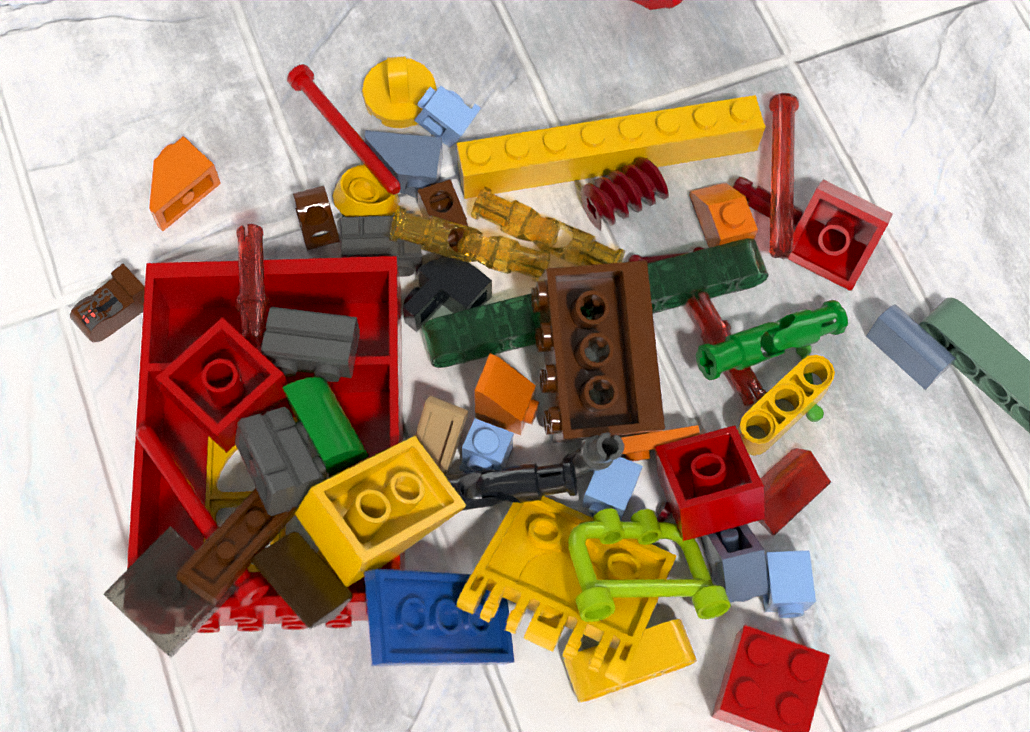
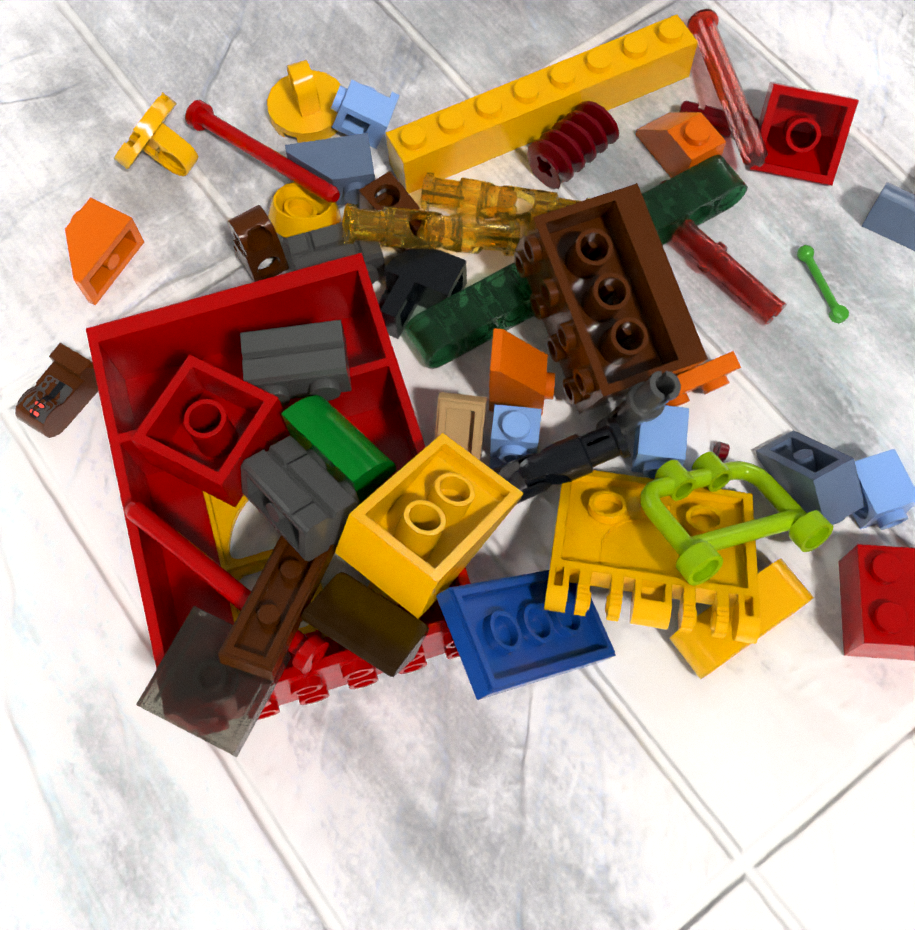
camera: 10 degrees left, 0 degrees up
clear red pin [235,224,270,348] -> none
red brick [655,425,765,541] -> none
green piece [696,300,848,380] -> none
yellow beam [737,355,835,456] -> none
clear red slope [758,448,831,536] -> none
none -> yellow tile [114,92,198,176]

